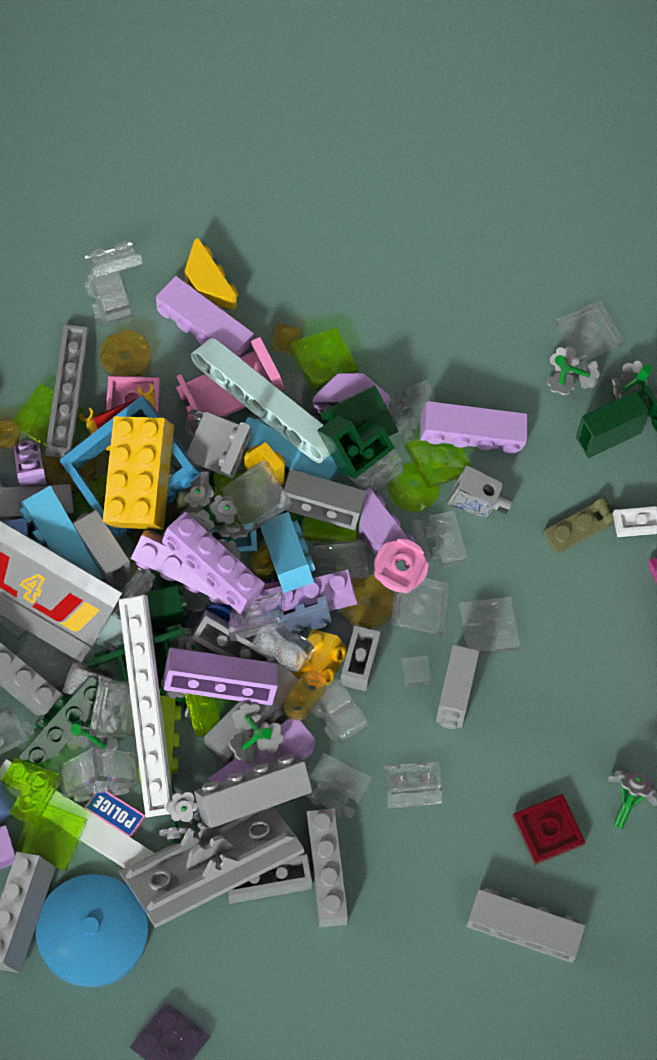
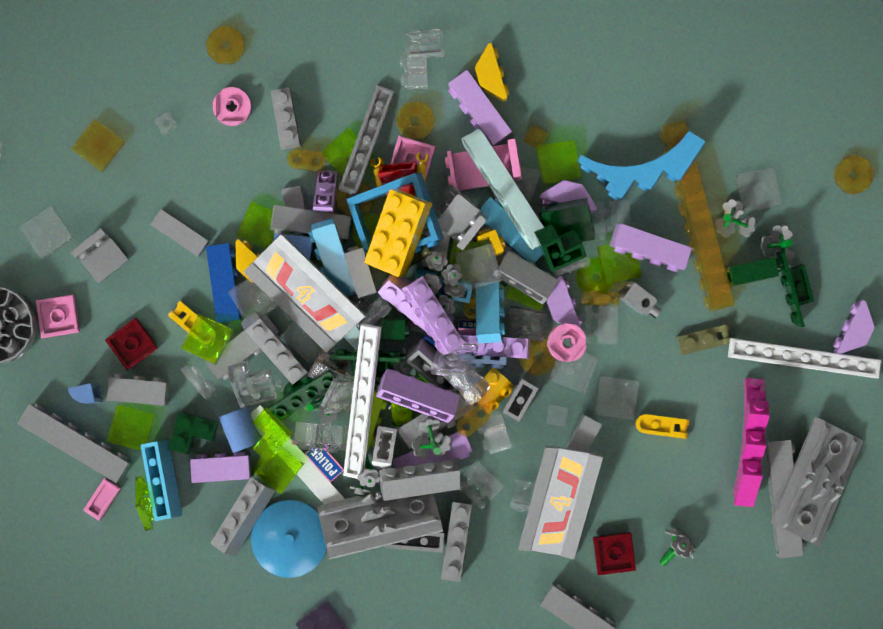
camera: 20 degrees right, 20 degrees up
none -> white brick [372,426,397,471]
none -> light grey hinge [518,446,603,559]
none -> dark azure arch [578,131,706,200]
none -> clear yellow plate [581,291,620,306]
none -> yellow plate [635,414,690,439]
none -> clear yellow brick [659,120,735,312]

